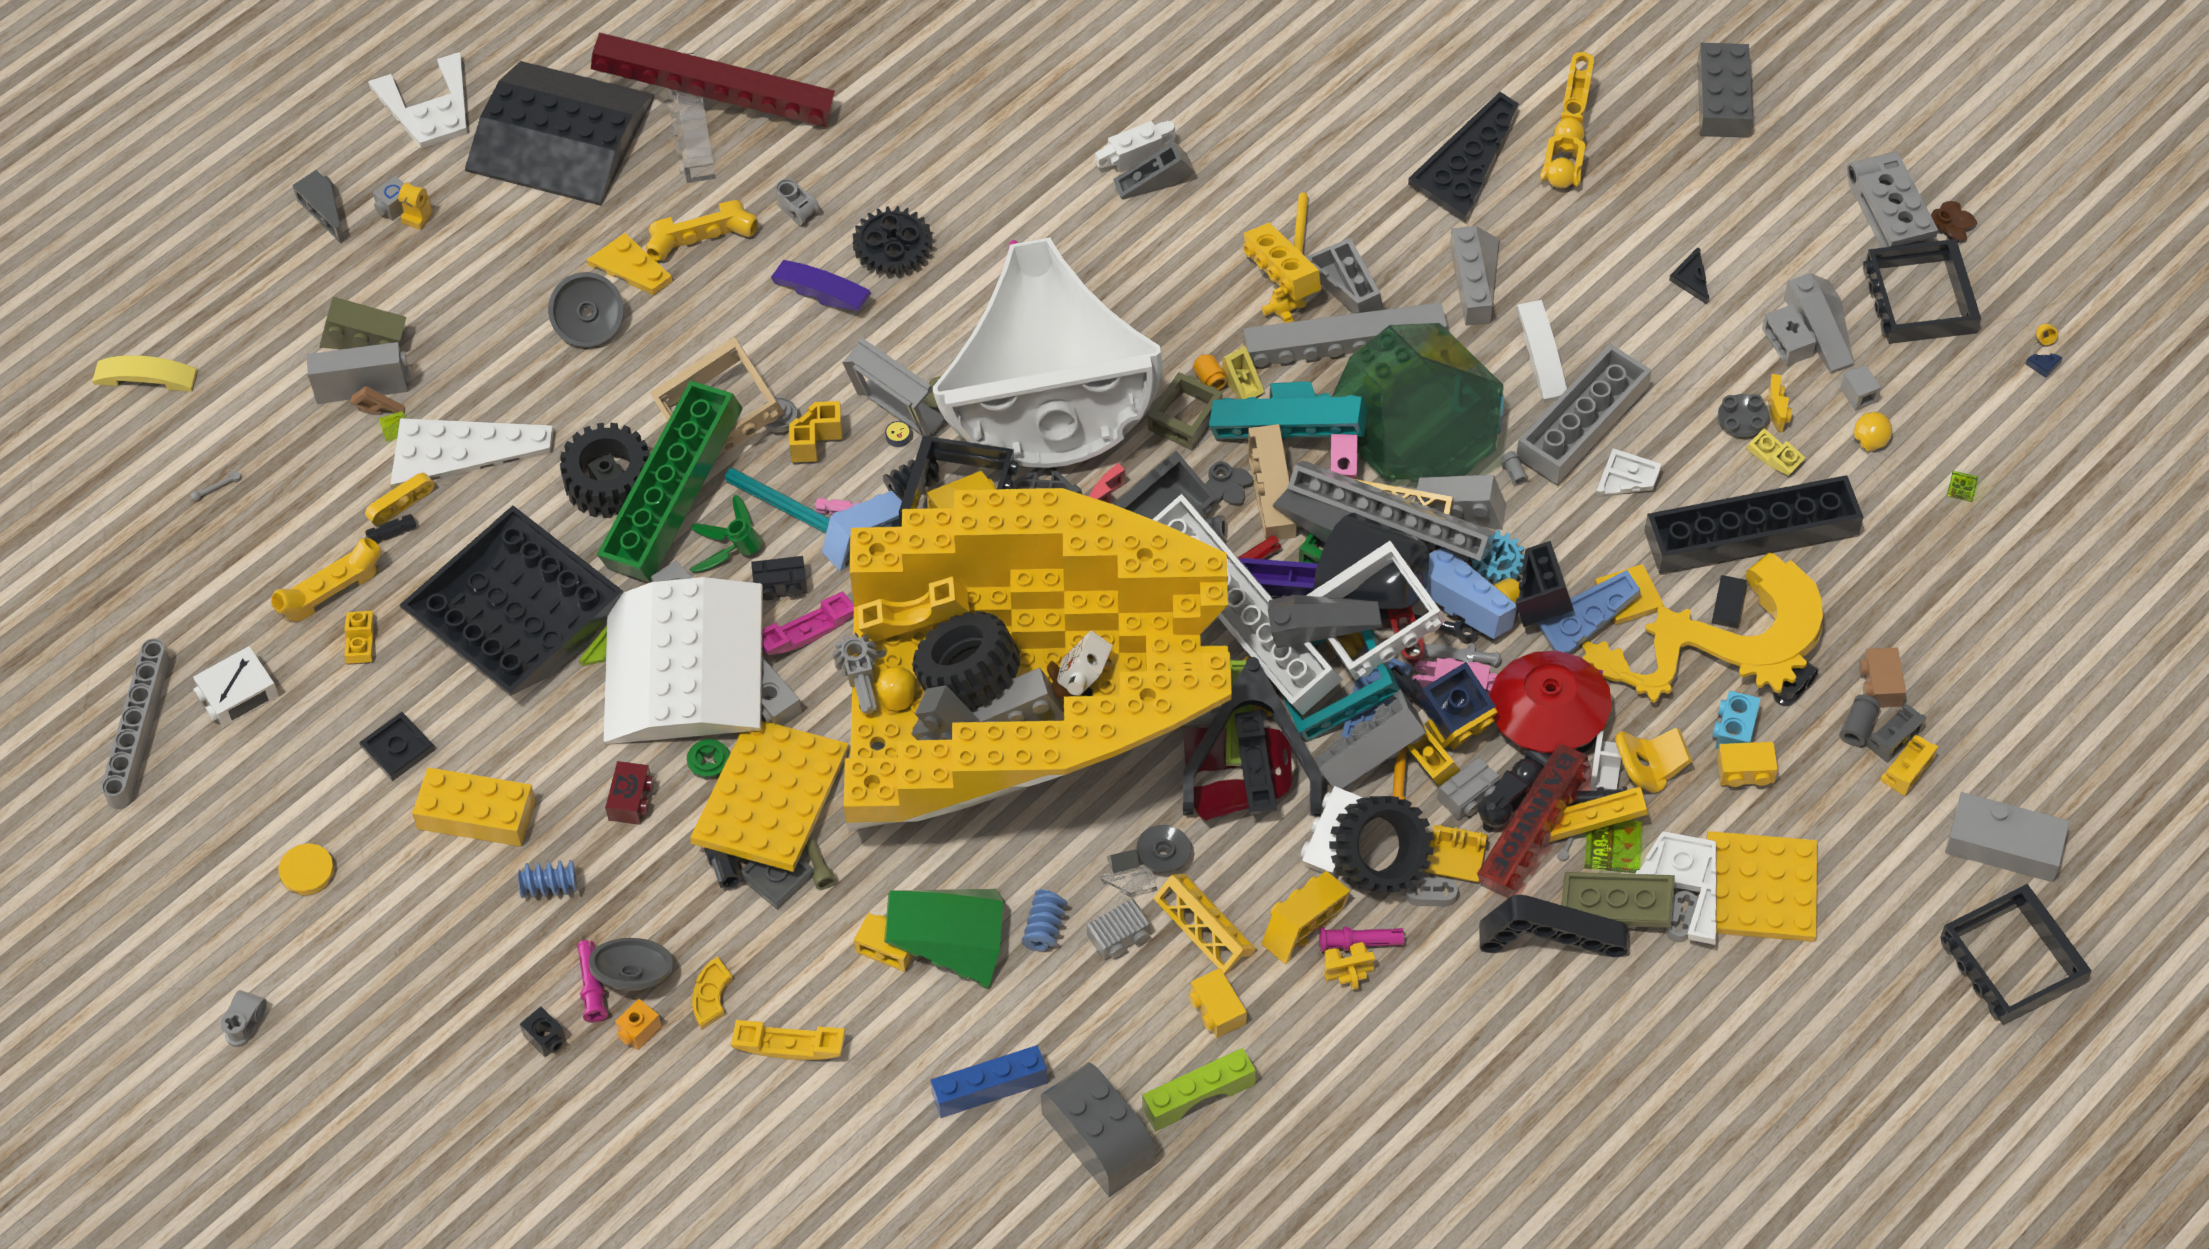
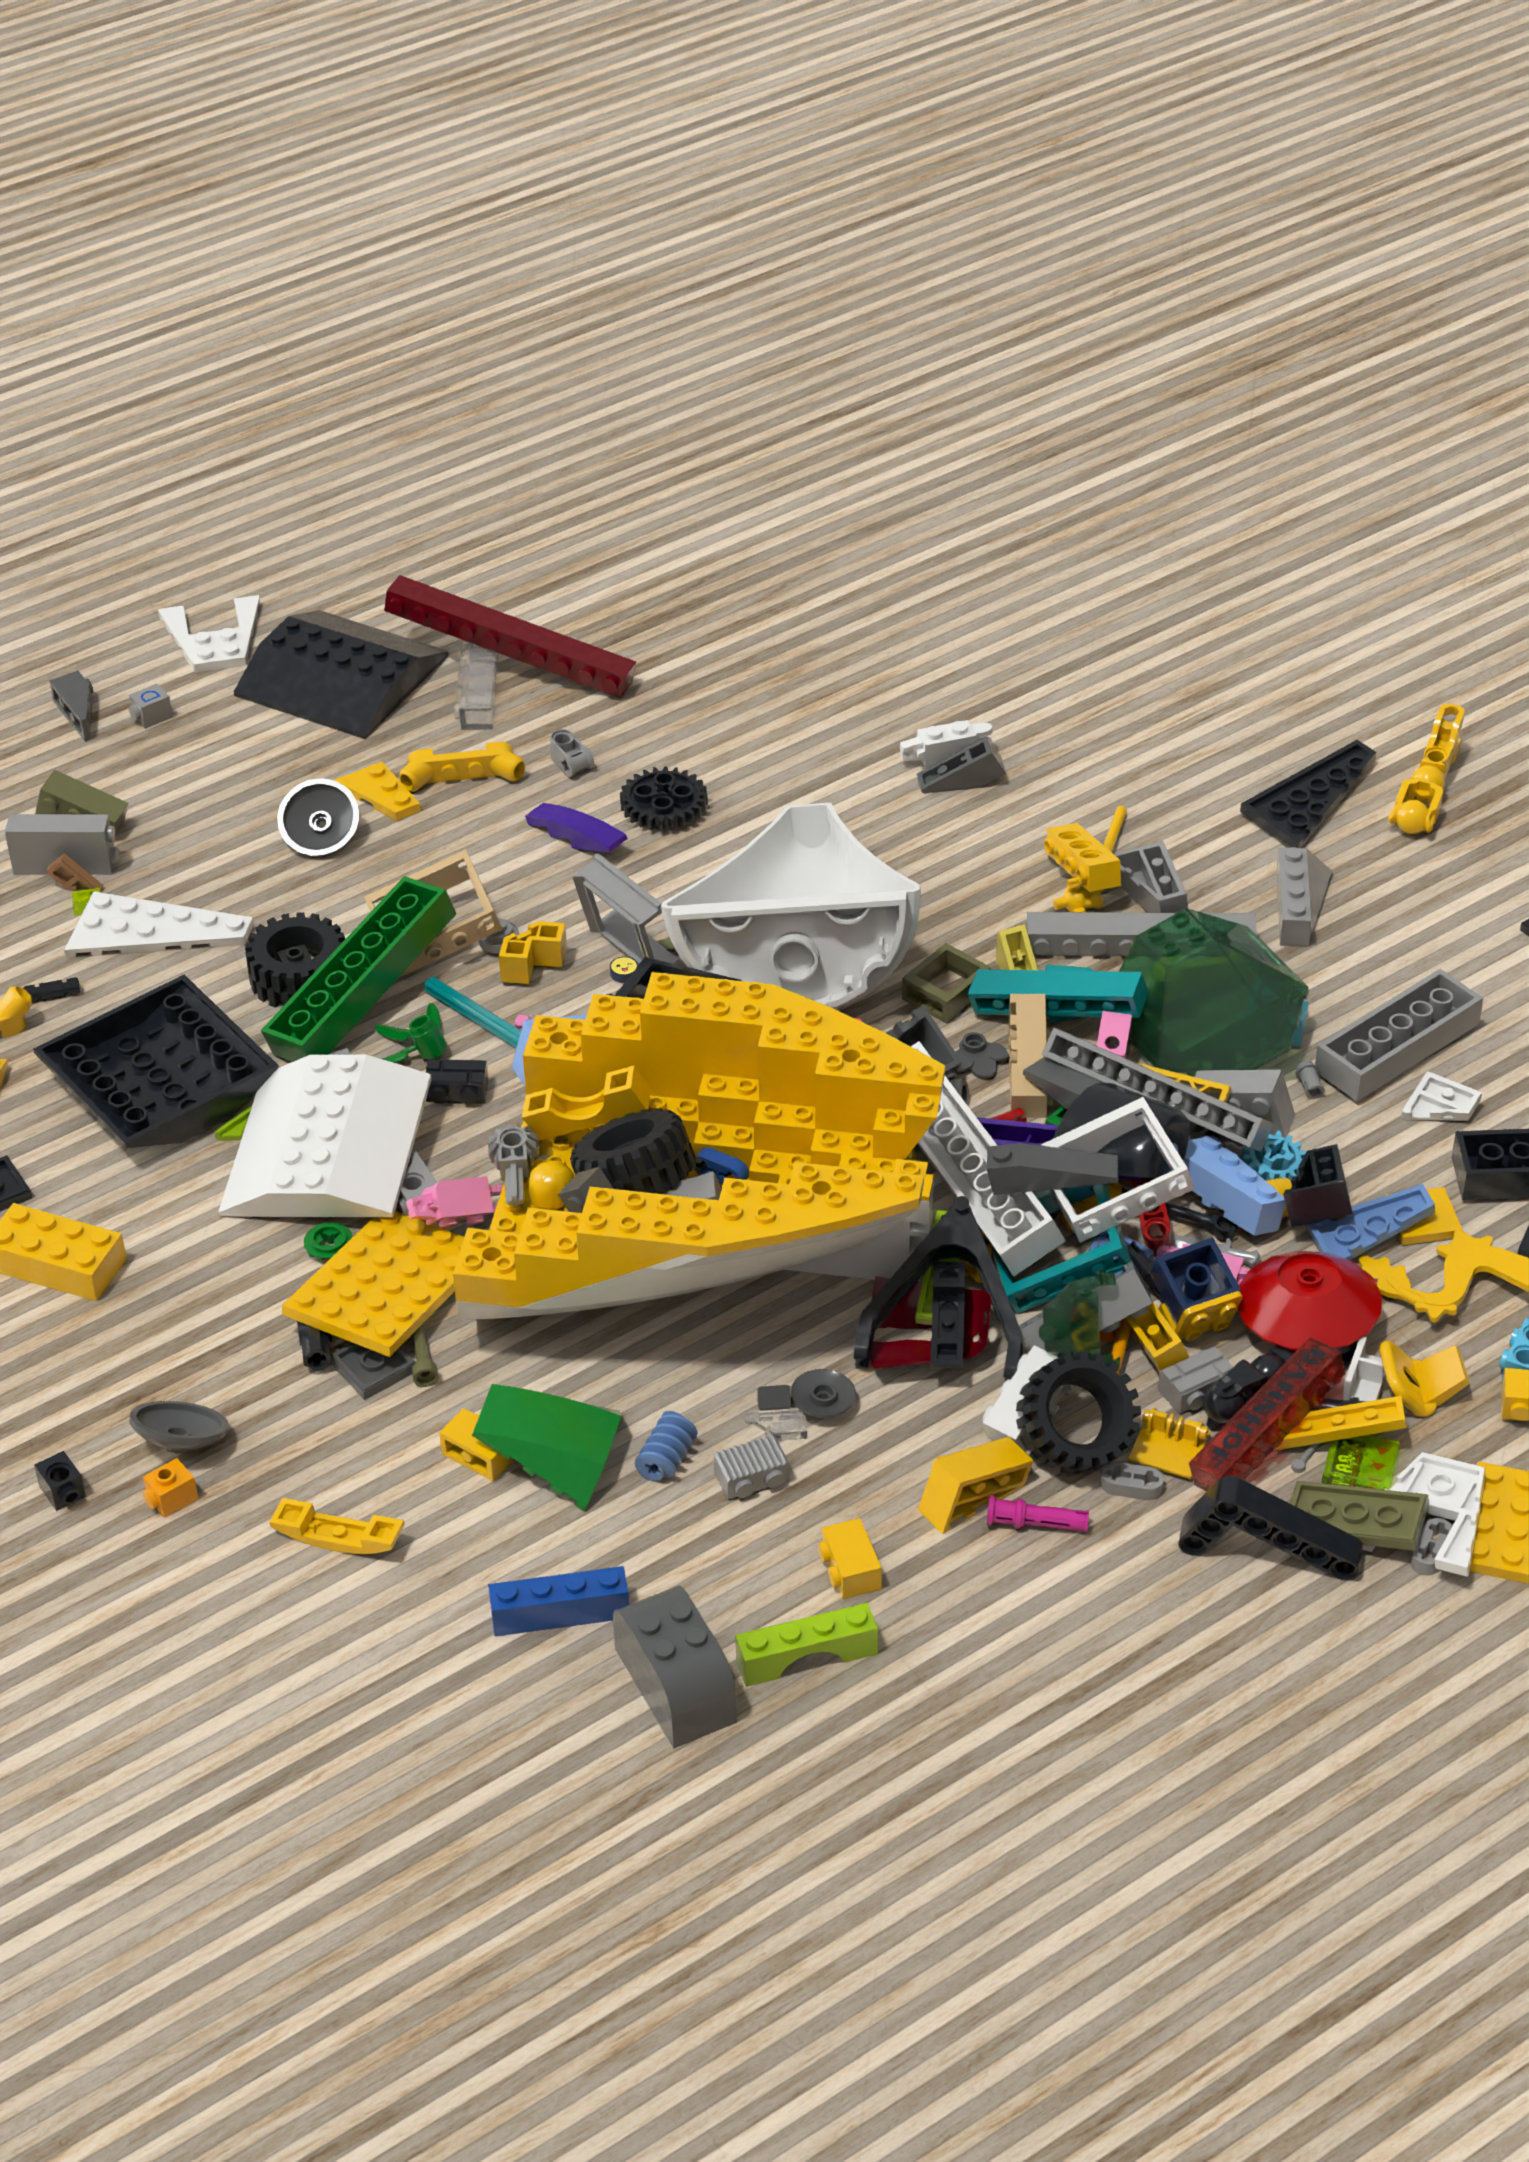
camera: 10 degrees right, 15 degrees down
yellow beam [365,473,435,526] -> none
yellow leg [398,182,433,230] -> none
medium blue piece [518,860,577,898] -> none
dark pink pin [577,940,608,1022] -> none
dark red brick [605,761,654,825] -> none
yellow tile [692,956,733,1030] -> none
dark pink slope [762,591,854,655] -> none
white torso [1057,630,1113,696] -> none
yellow fence [1153,874,1257,974] -> none
light orange brick [1192,354,1227,390] -> none
yellow hips [1324,942,1375,990] -> none
white slope [1517,300,1567,402] -> none
none -> bright pink hinge [406,1176,503,1228]
none -> blue beam [694,1147,749,1185]
none -> clear green torso [1039,1270,1120,1372]

